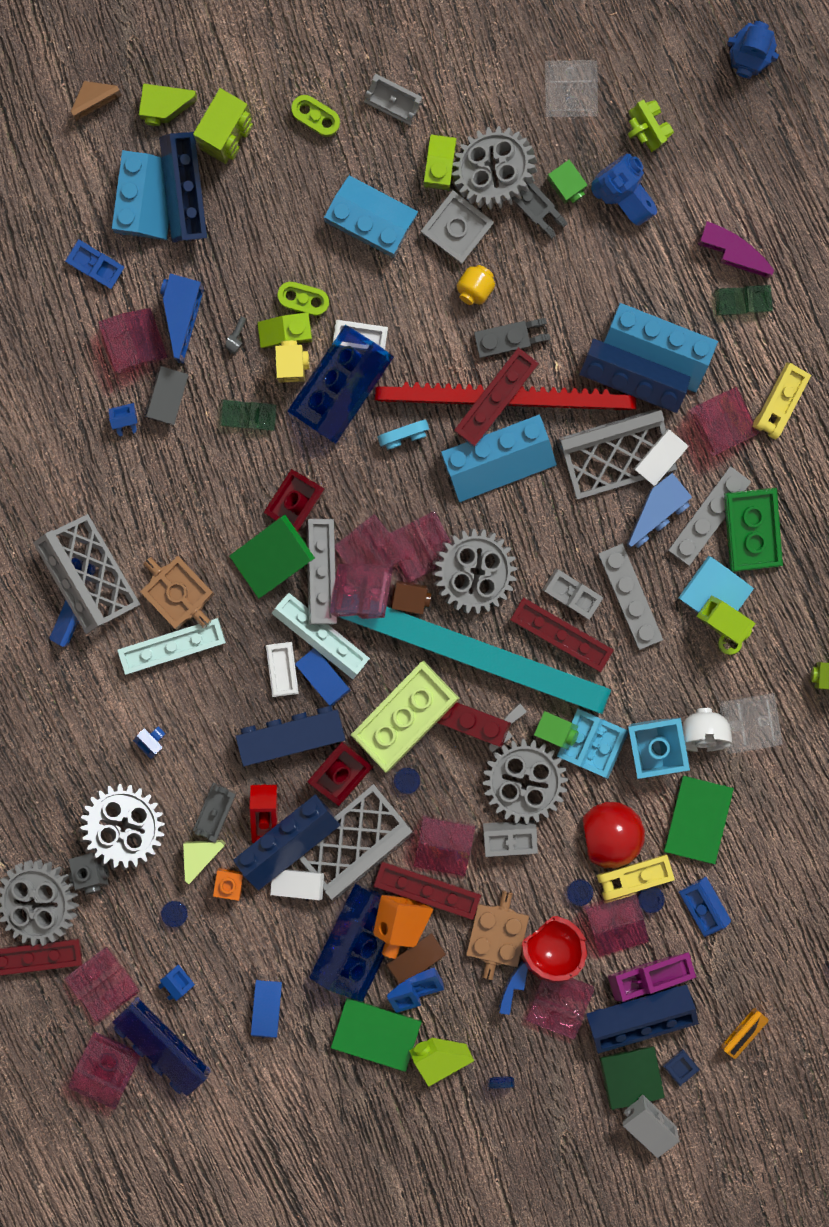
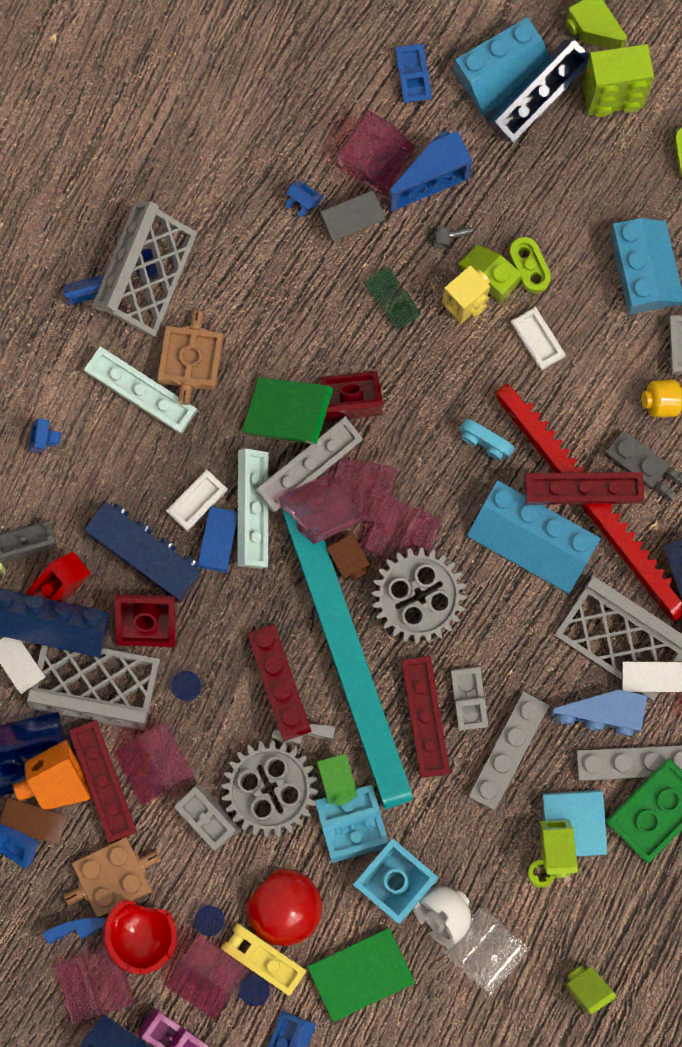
camera: 50 degrees right, 10 degrees down
clear blue slope [287,324,394,444] -> none
yellowish green tile [351,661,460,773] -> none

